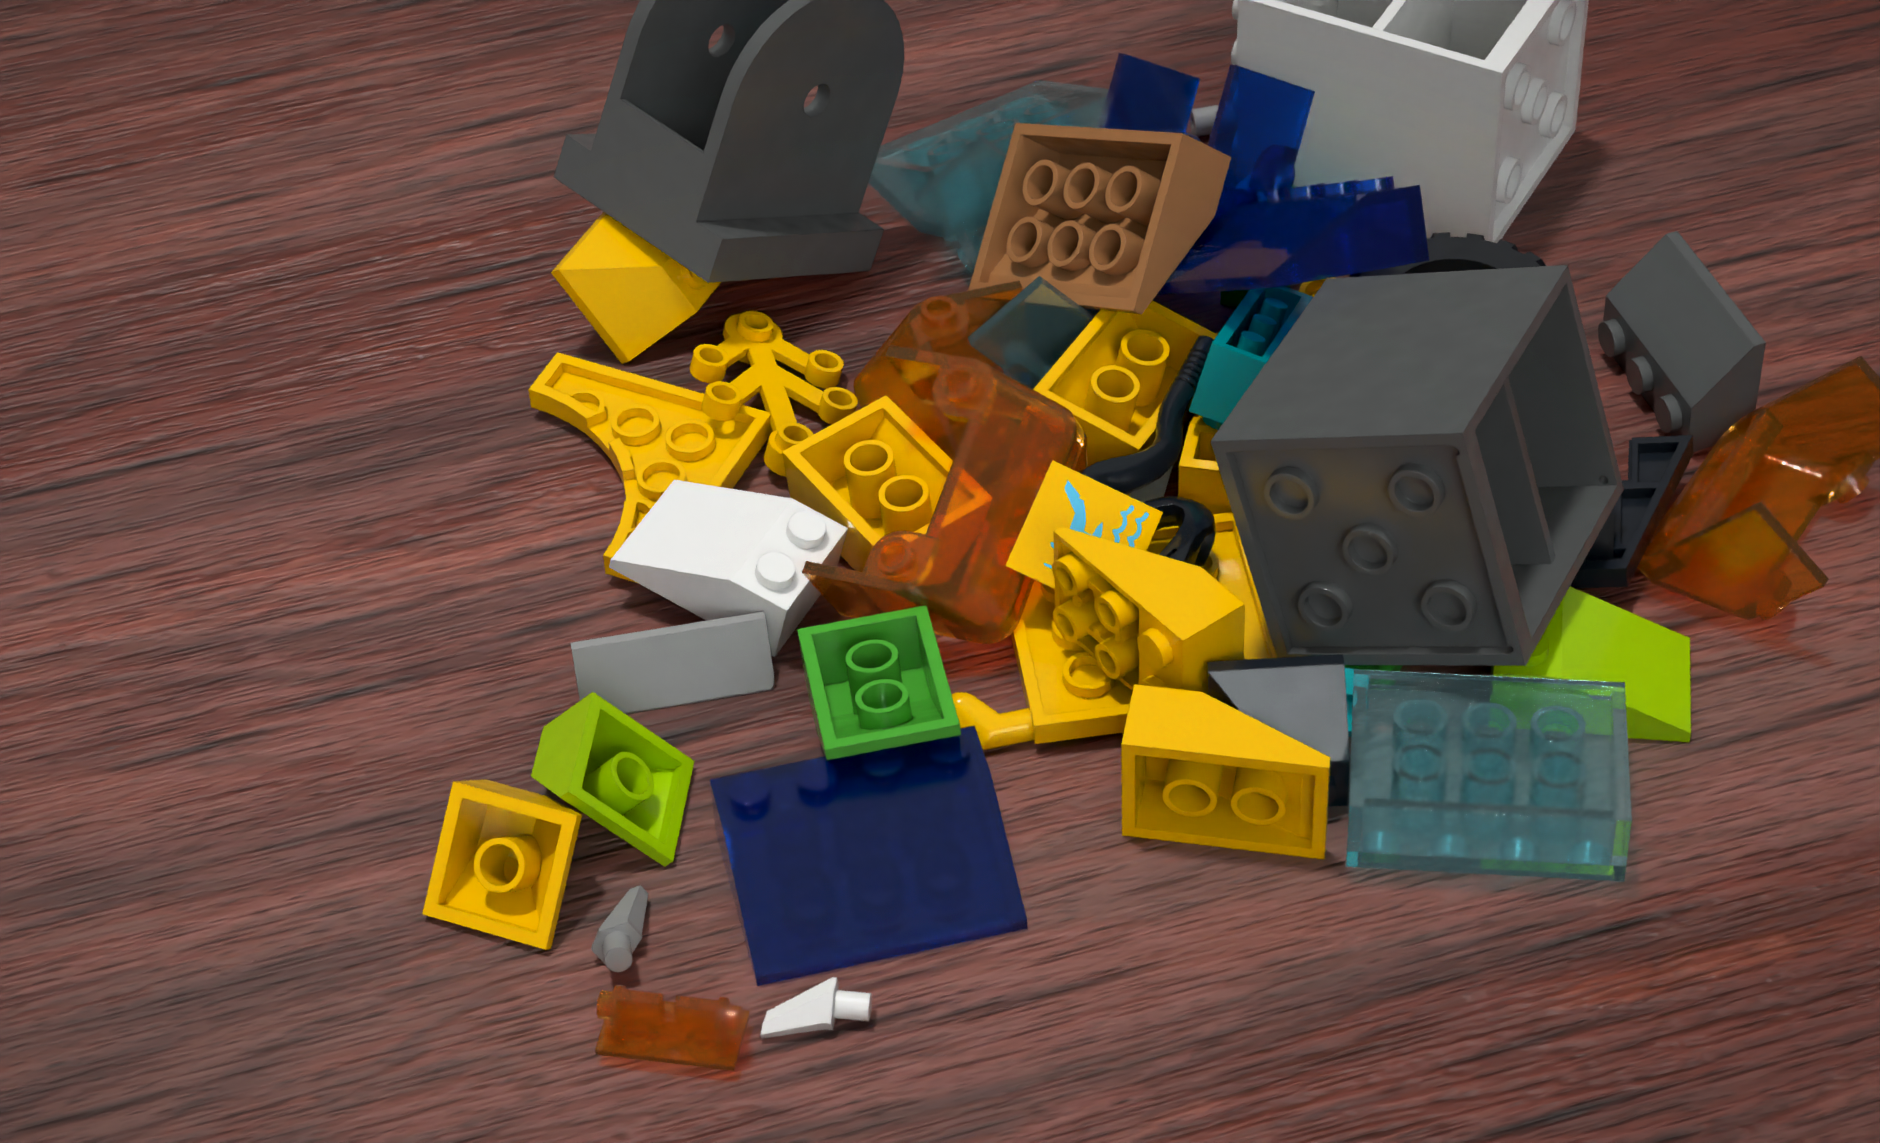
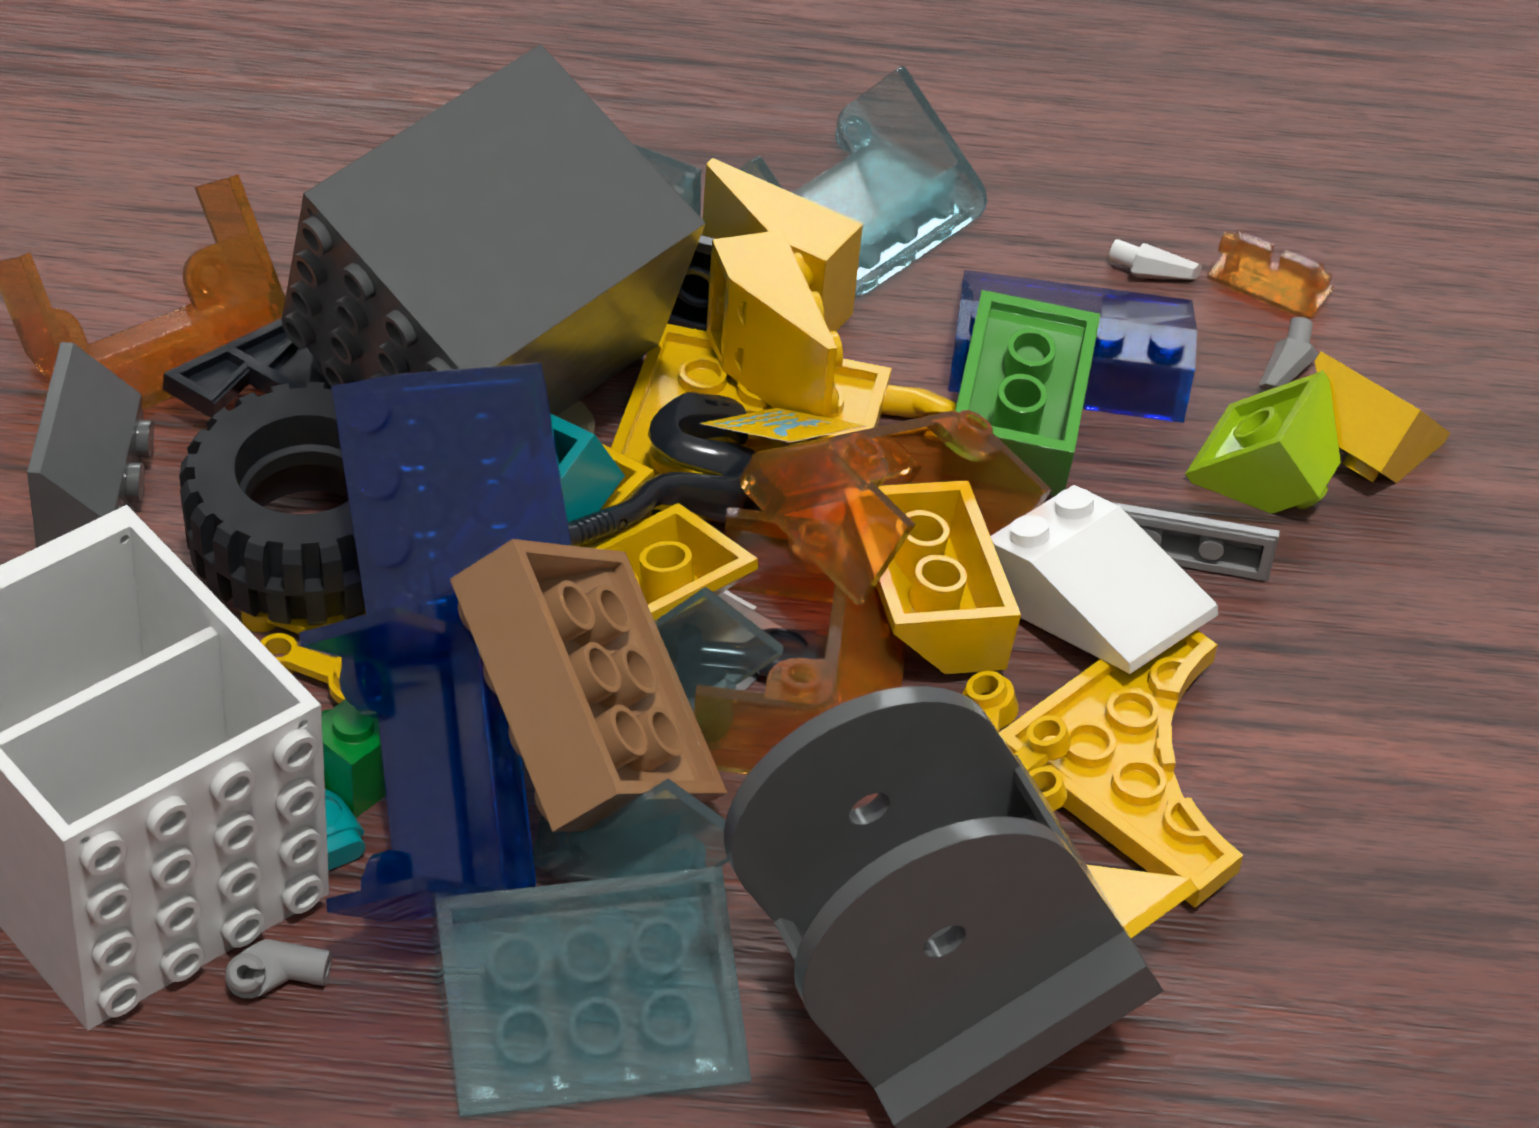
camera: 165 degrees left, 0 degrees up
none -> clear light blue windscreen [739,66,987,298]

